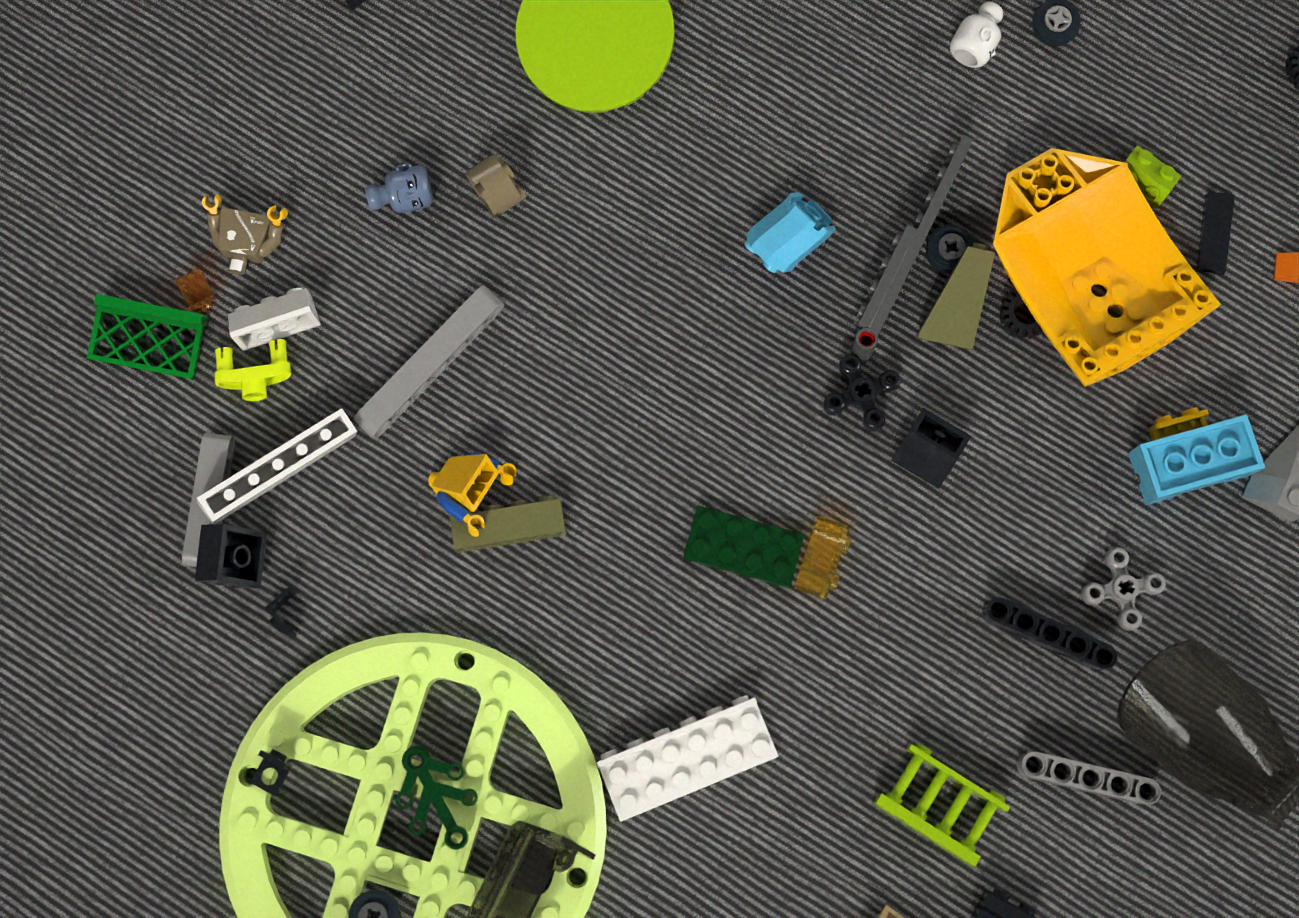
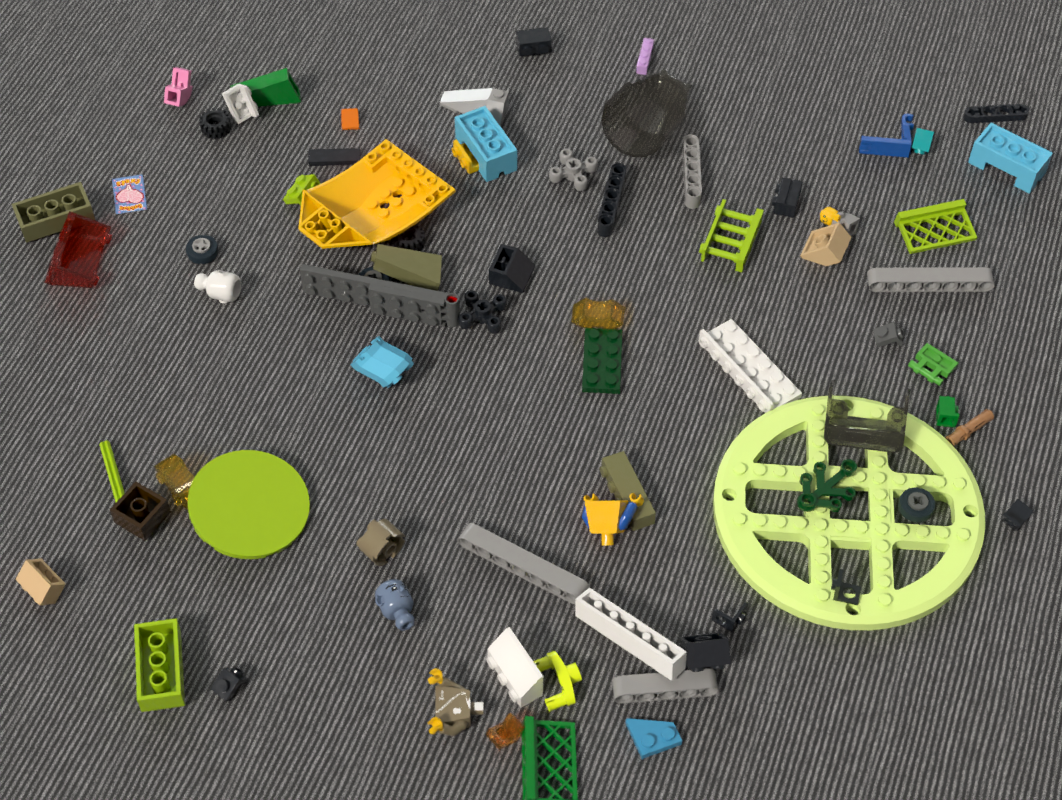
camera: 105 degrees left, 25 degrees down
none -> dark azure wing [625,718,682,759]

